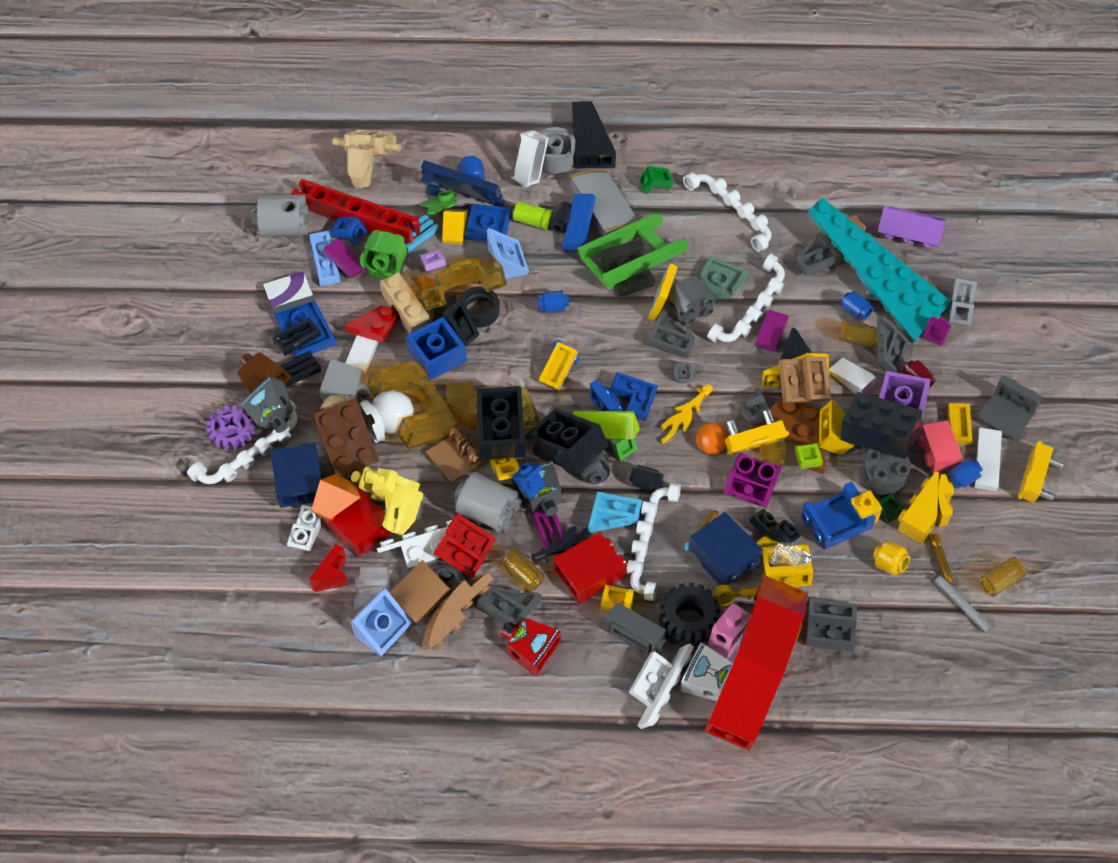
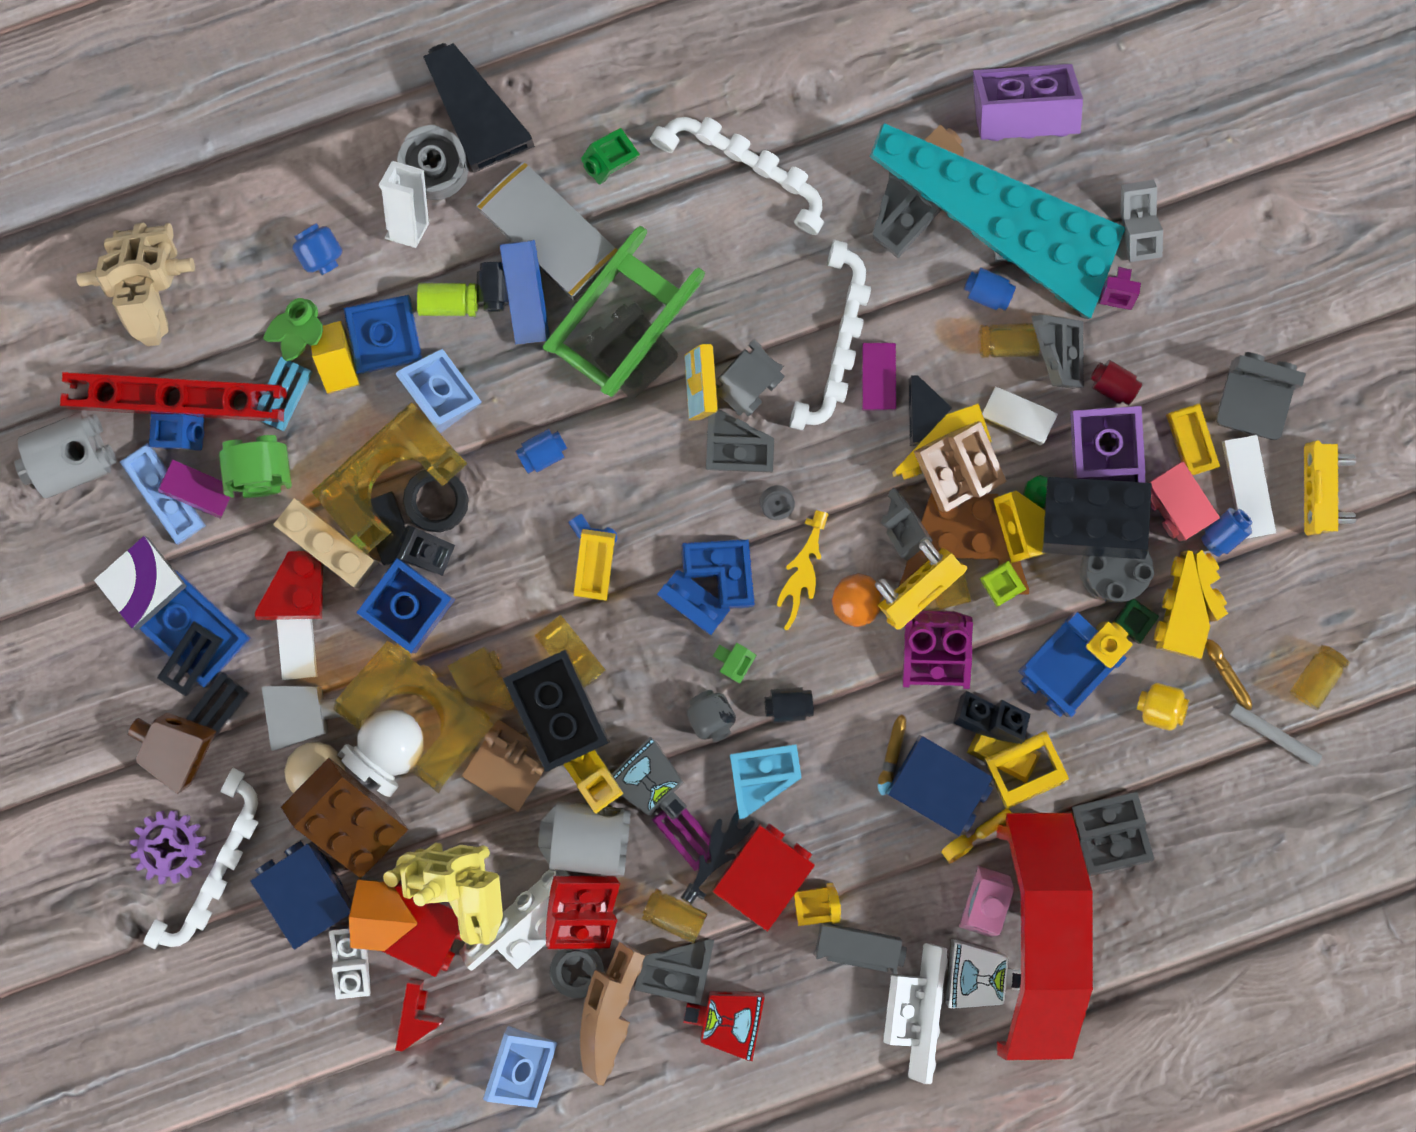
camera: 30 degrees left, 30 degrees up
dark grey torso [241,376,293,433] -> none
clear slope [354,567,390,613] -> none
medium nougat slope [390,559,452,624] -> none
dark blue piece [420,160,505,207] -> none
lavender tile [420,250,446,277] -> none
blue bracket [512,462,546,499] -> none
black brick [525,408,609,473] -> none
lime slope [573,411,640,439] -> none
white bar [627,483,681,601] -> none
black tyre [659,583,720,649] -> none
sand green tile [699,256,748,299] -> none
clear bracket [769,542,812,567] -> none

